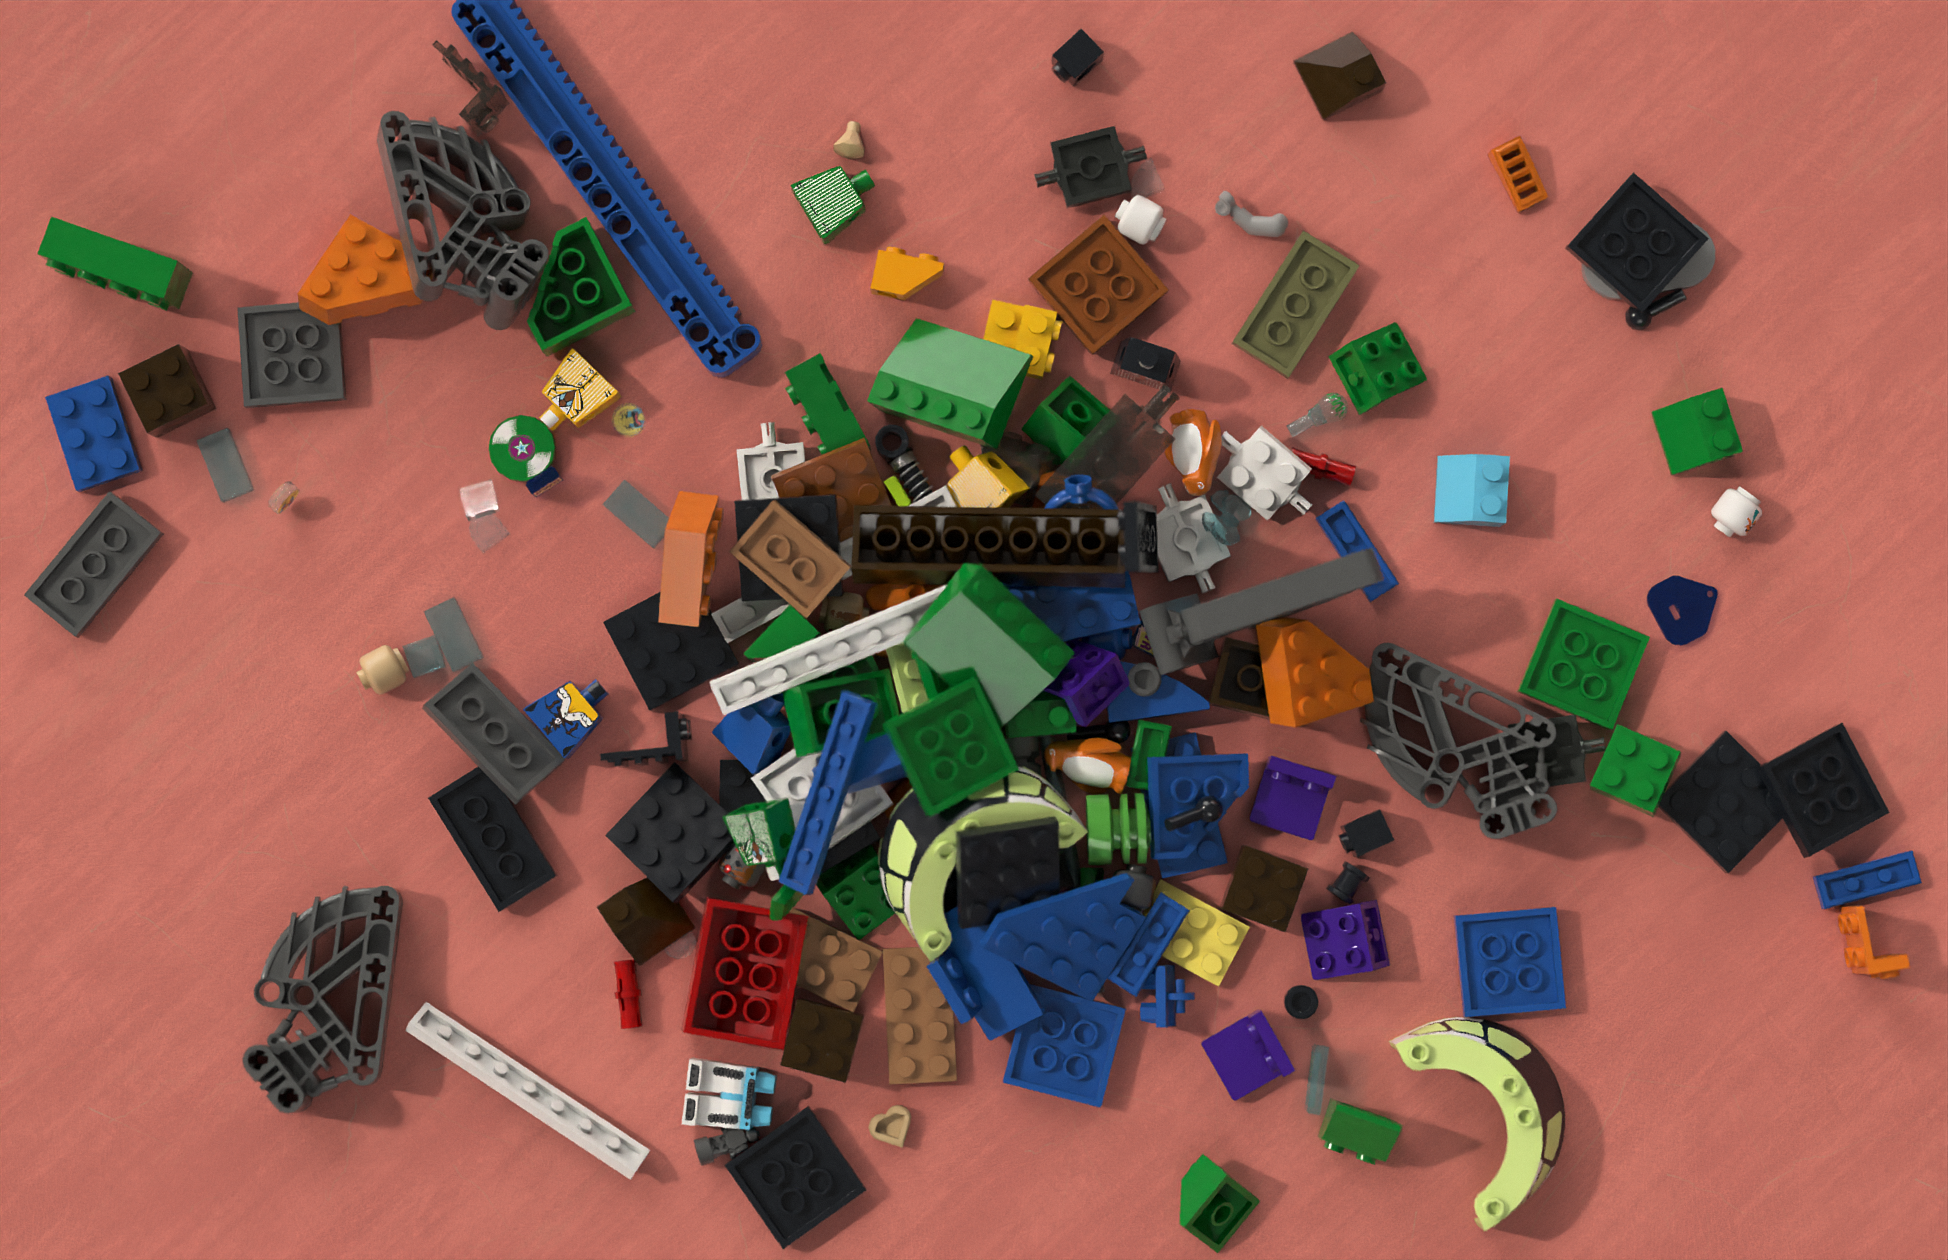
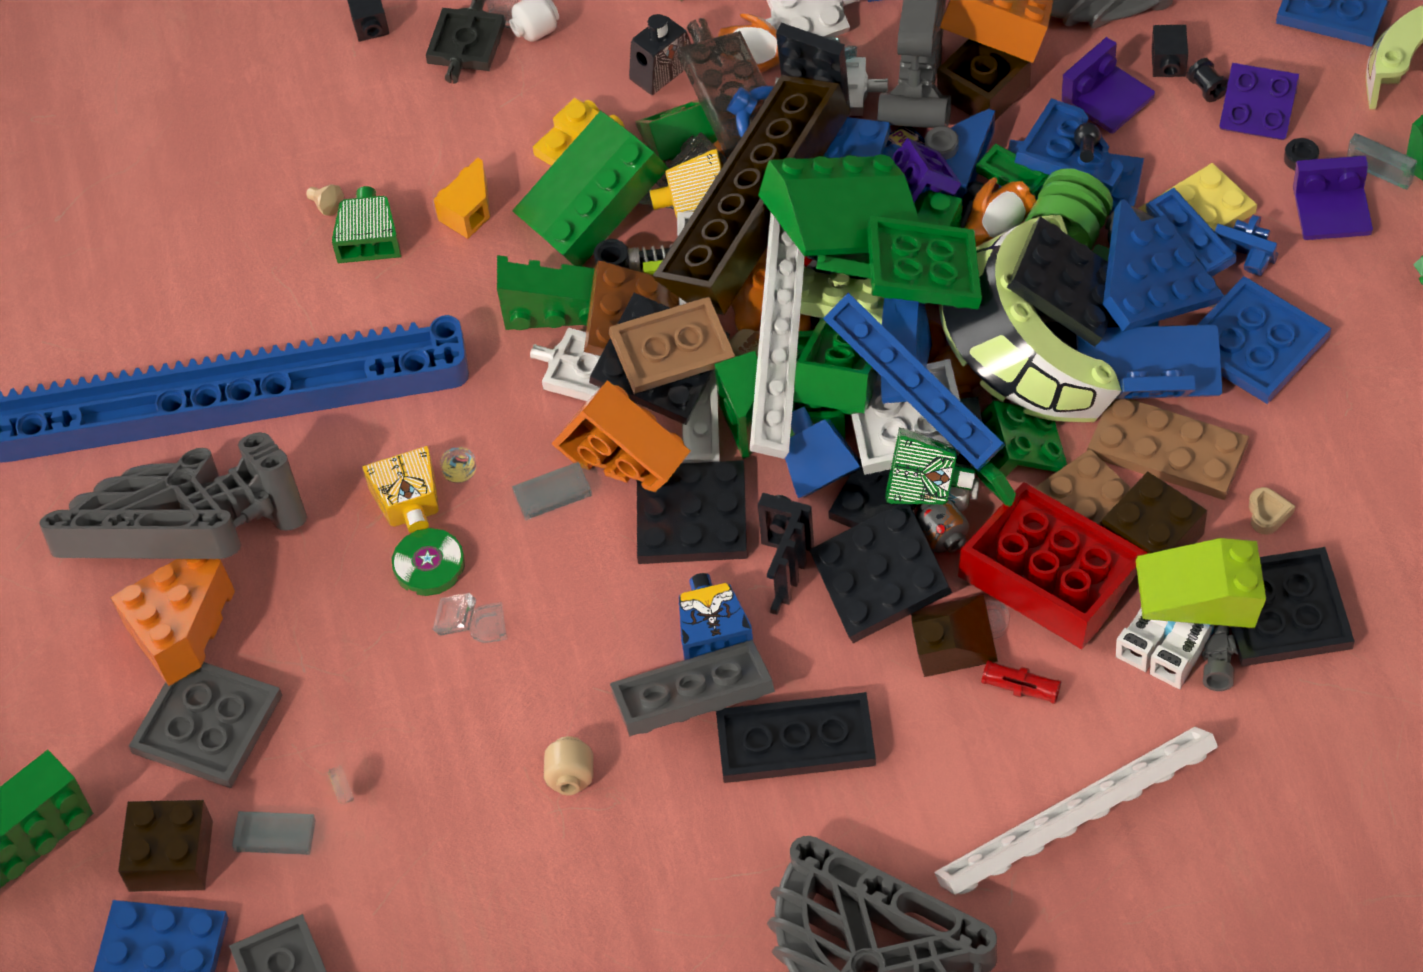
camera: 60 degrees left, 30 degrees down
clear light blue tile [403,635,447,678] -> none
clear light blue tile [424,597,484,672] -> none
clear smoke plate [432,40,510,137] -> none
clear blue tile [525,466,564,497] -> none
green brick [527,217,636,357] -> none
dark orange plate [1028,215,1169,356] -> none
dark brown brick [1219,845,1308,932] -> none
none -> lime slope [1136,538,1266,628]

